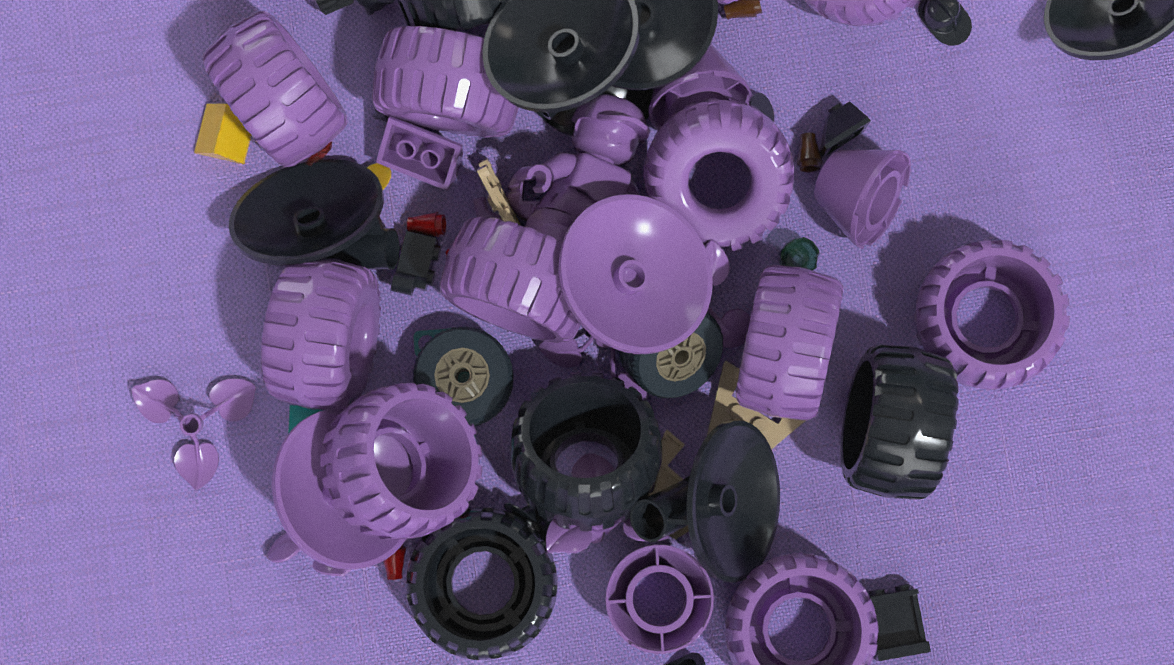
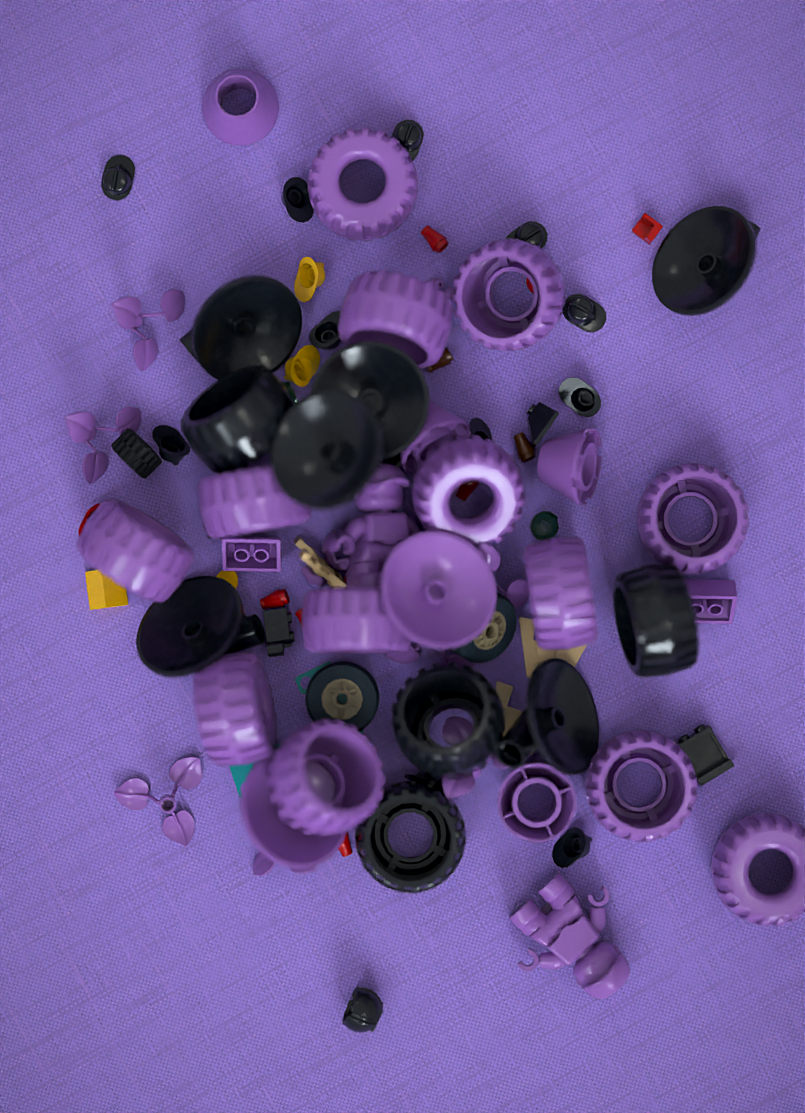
camera: 25 degrees left, 5 degrees up
none -> clear red cone [456,480,480,501]
none -> black piece [559,377,601,417]
none -> medium lavender slope [685,579,737,624]

